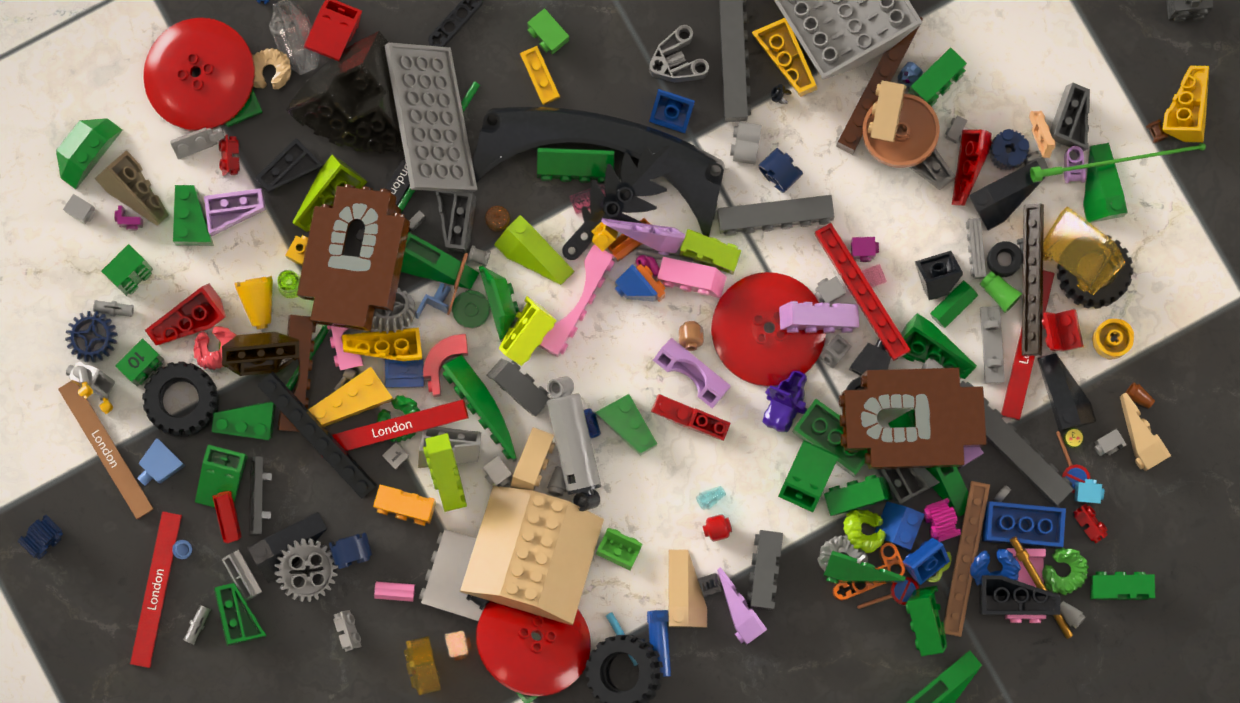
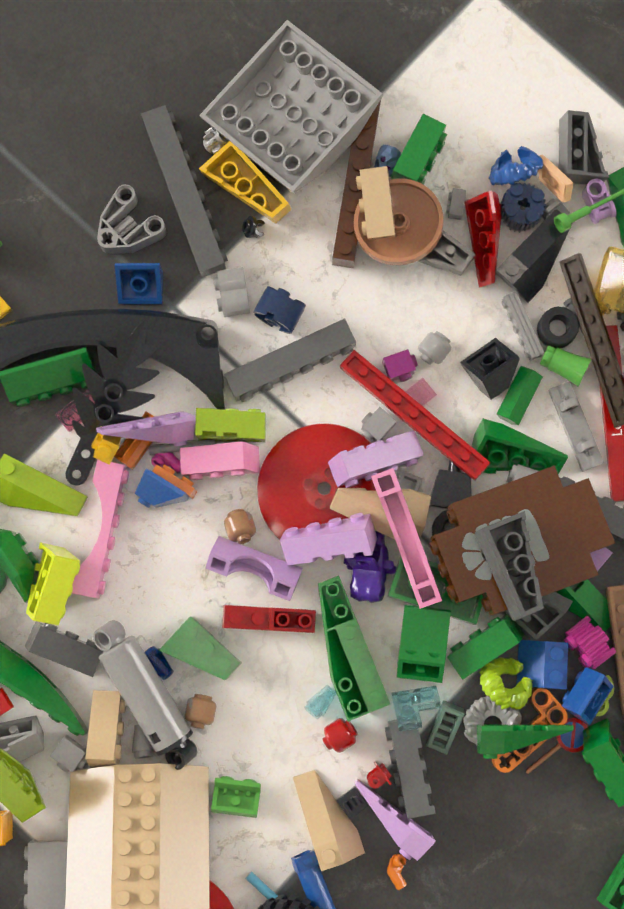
camera: 15 degrees left, 0 degrees up
none -> medium nougat head [184,694,216,729]
none -> light grey gear [203,127,229,154]
none -> lavender wedge [280,513,377,565]
none -> green wedge [318,575,390,722]
none -> tan wedge [330,488,431,540]
none -> red hinge [367,761,392,789]
none -> bright pink arch [371,468,442,609]
none -> orange arm [387,854,407,890]
none -> clear light blue plate [391,686,441,731]
none -> light grey head [418,331,451,365]
none -> sand green slope [426,700,465,755]
none -> dark grey wedge [475,511,544,621]
none -> blue piece [489,146,543,186]

